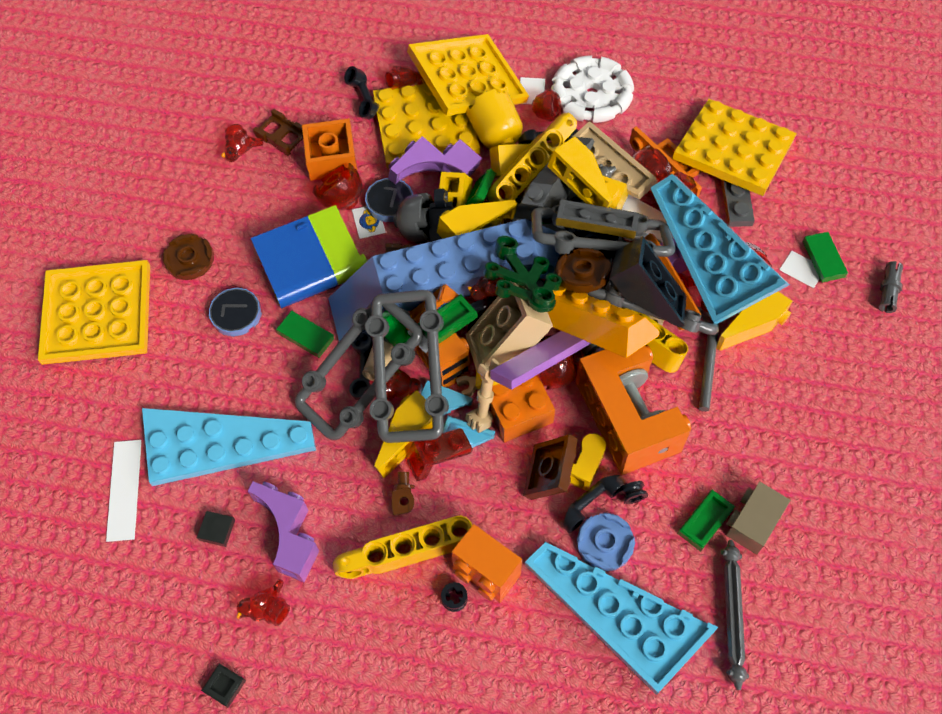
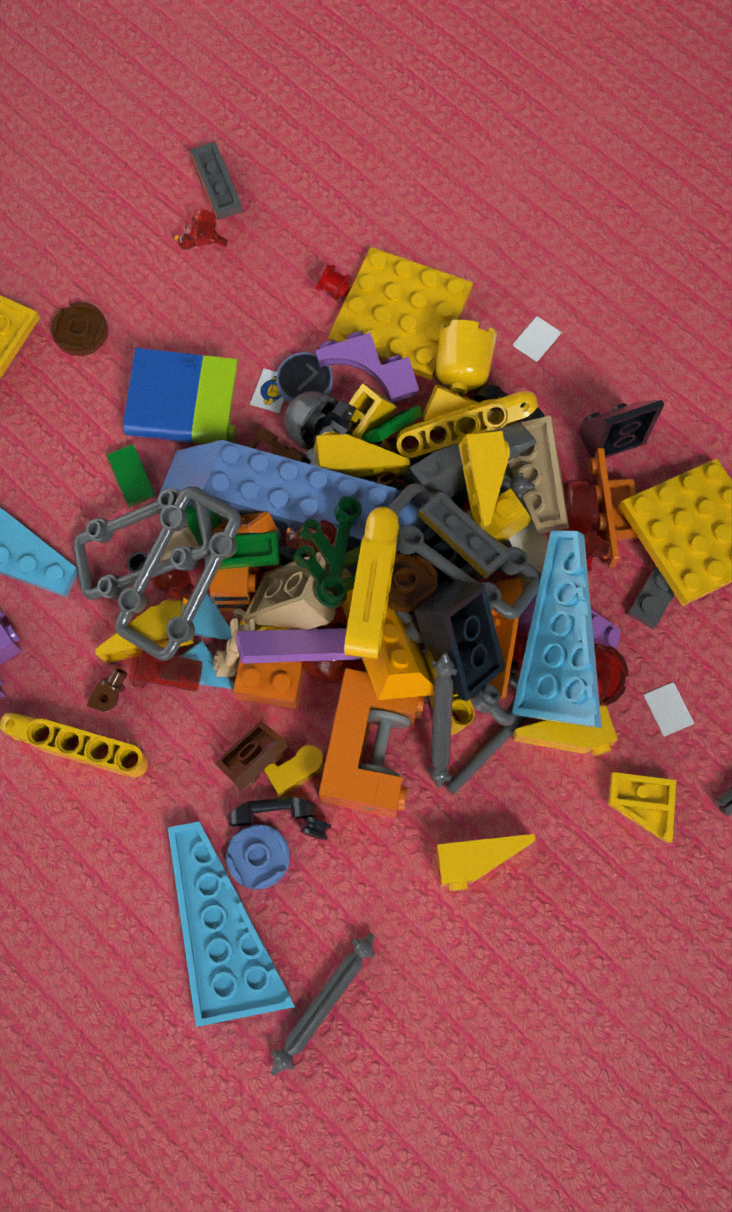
camera: 35 degrees right, 10 degrees up
black tile [209,288,262,337] -> none
reddish brown piece [253,109,303,156] -> none
orange brick [302,118,358,181] -> none
clear red cylinder [312,163,363,210] -> none
black bar [344,66,379,120] -> none
clear red animal [385,65,425,90] -> none
yellow plate [407,34,529,116] -> none
black bush [441,582,468,612] -> none
orange brick [452,524,522,603] -> none
clear red cone [532,89,561,122] -> none
white plate [551,55,634,123] -> none
green tile [677,489,736,552] -> none
dark tan brick [726,481,791,555] -> none
green tile [802,232,848,283] -> none
none -> dark grey plate [190,141,243,220]
none -> red brick [315,264,352,300]
none -> yellow piece [344,507,399,659]
none -> dark grey wheel [428,652,457,788]
none -> yellow slope [436,834,535,891]
none -> black slope [579,400,664,458]
none -> yellow wing [608,772,676,843]

